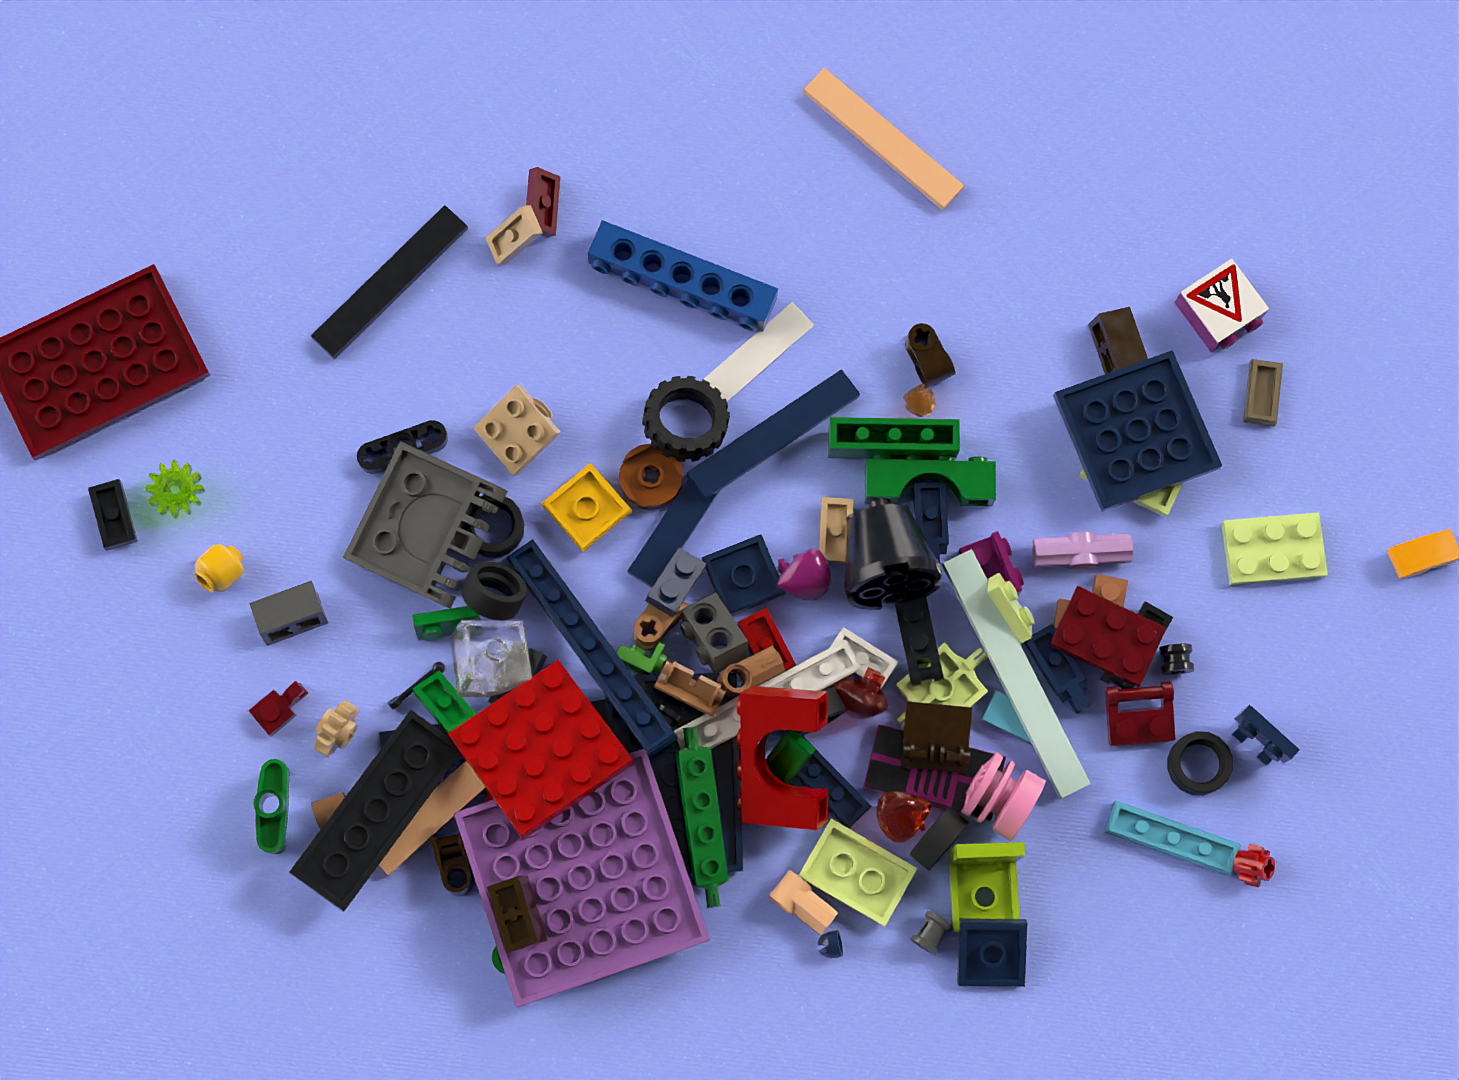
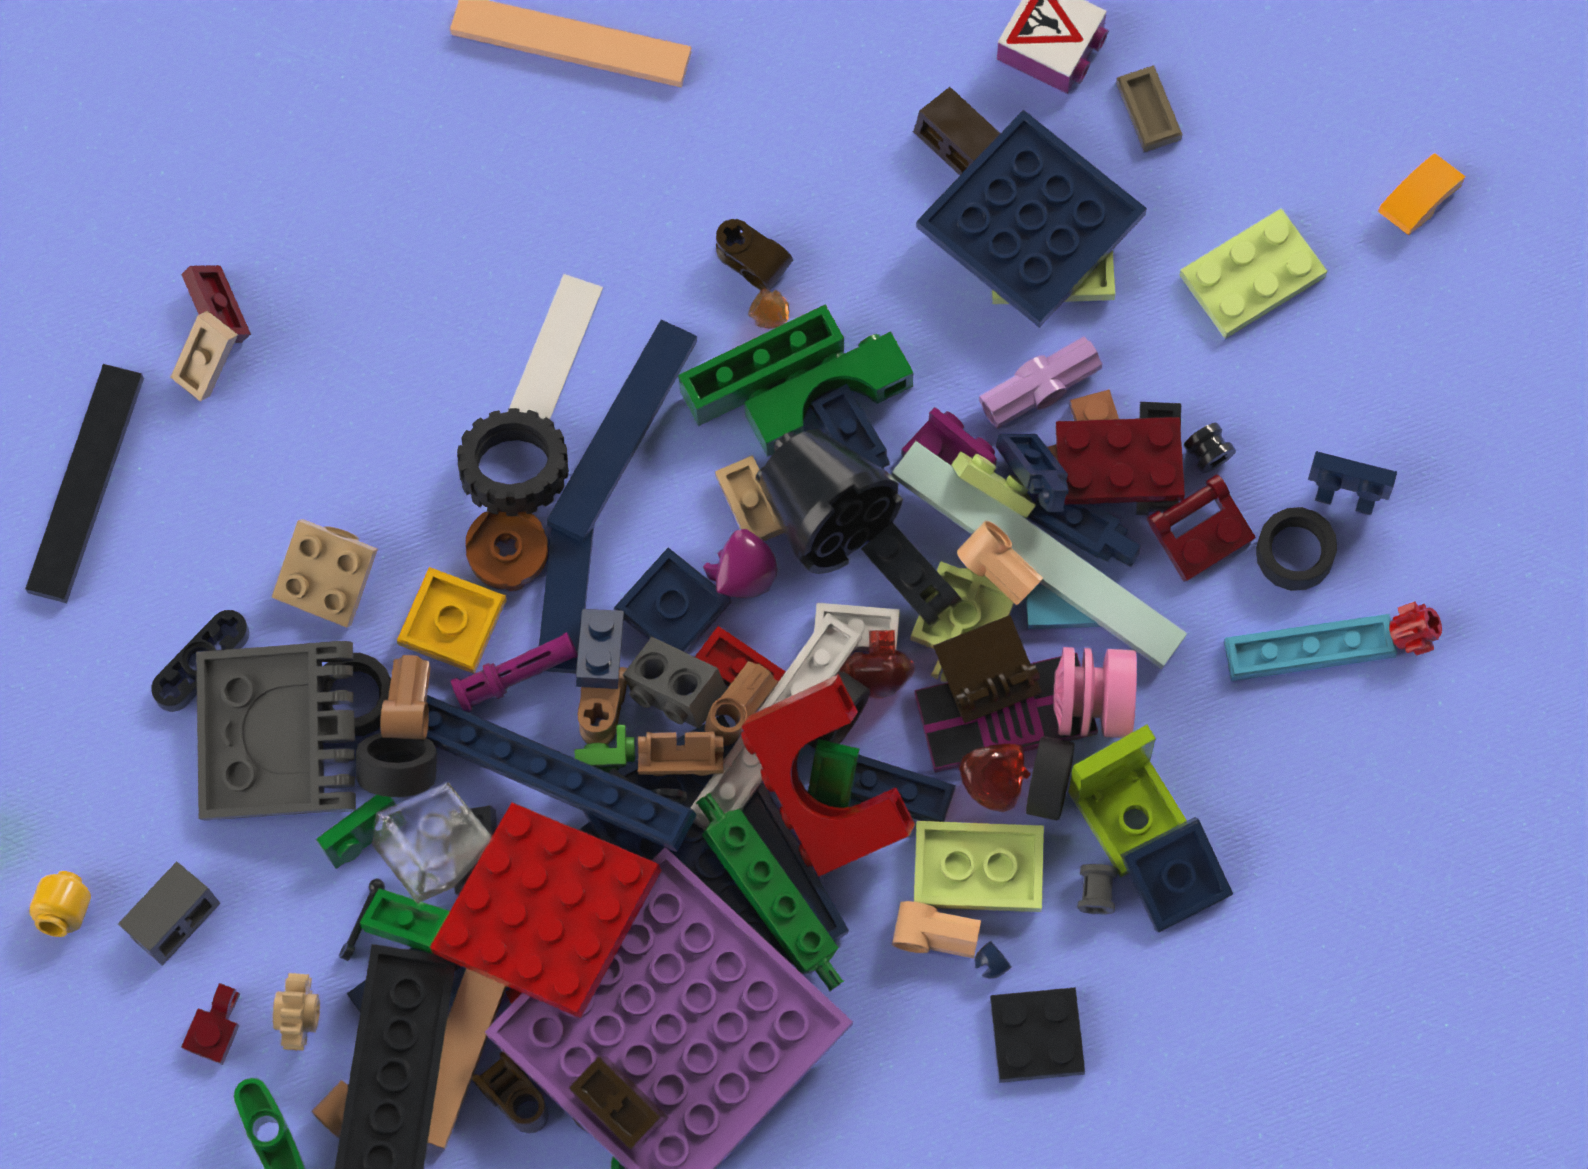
camera: 20 degrees left, 5 degrees down
blue brick [587,220,779,331] -> none
none -> medium nougat piece [380,655,431,740]
none -> magenta pin [451,632,578,713]
none -> light nougat piece [957,521,1043,605]
none -> black plate [990,987,1085,1083]
none -> dark blue hinge [995,434,1069,512]

